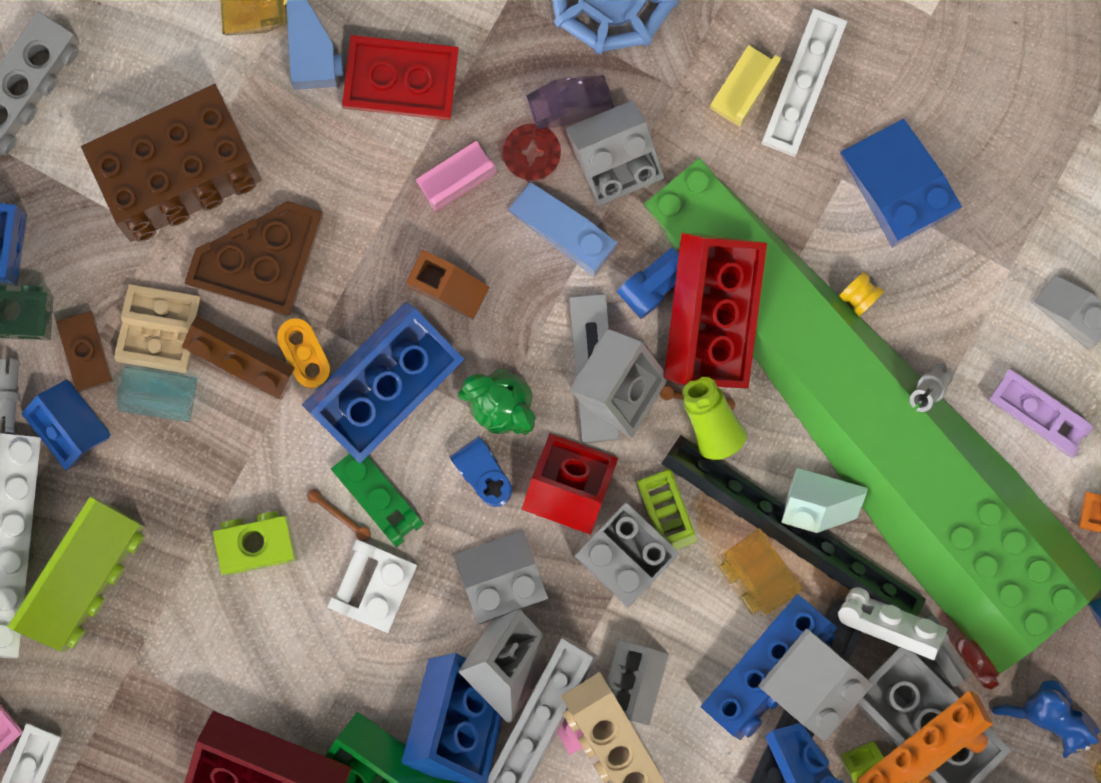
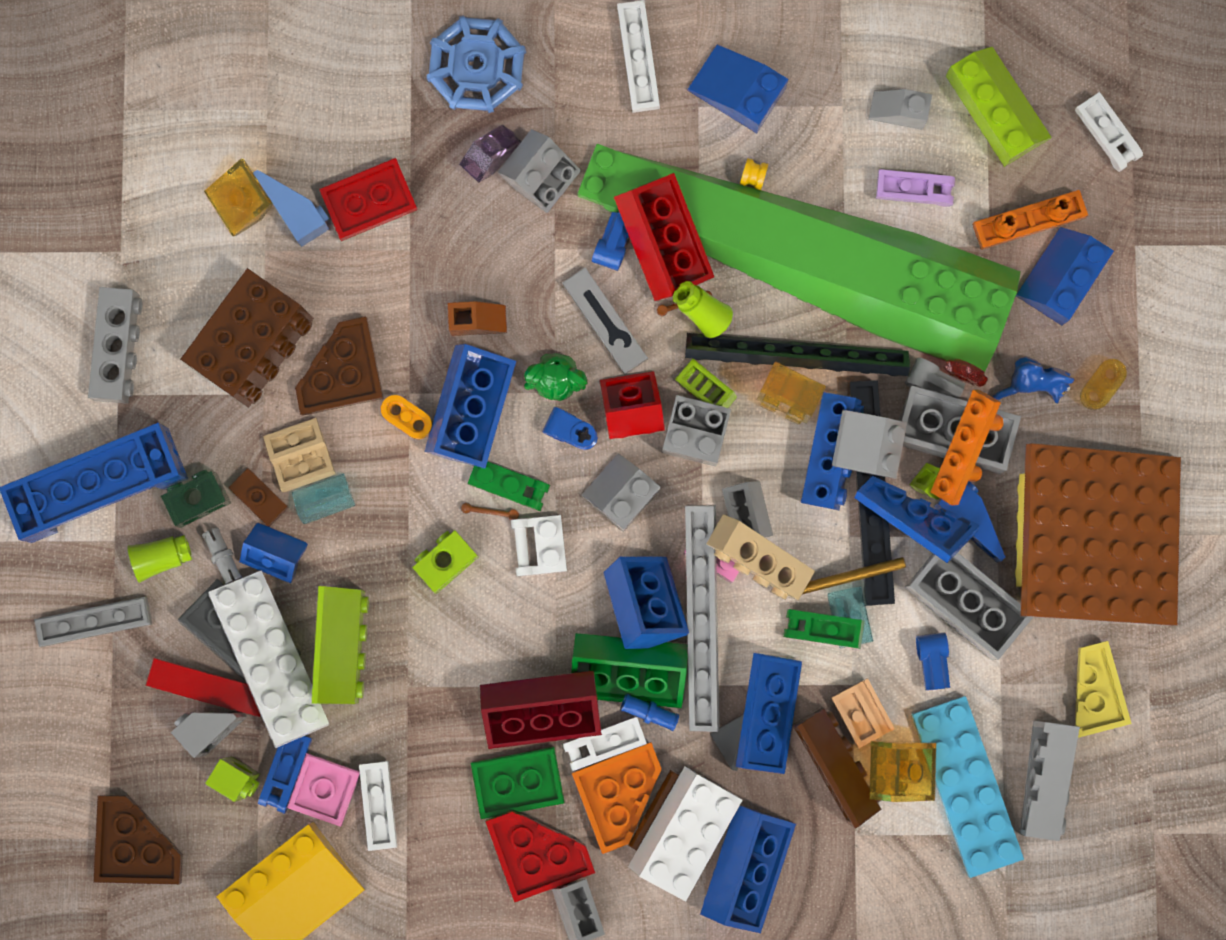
camera: 25 degrees left, 0 degrees up
reddish brown plate [181,316,295,399] -> none
bright pink panel [416,140,497,212] -> none
light grey slope [458,609,545,723] -> none
clear red gear [503,124,561,182] -> none
medium blue slope [508,182,617,277] -> none
light grey slope [570,329,668,438] -> none
light yellow panel [710,45,782,127] -> none
light aqua slope [781,468,868,533] -> none
white plate [838,587,948,660] -> none
light grey pin [910,364,953,412] -> none

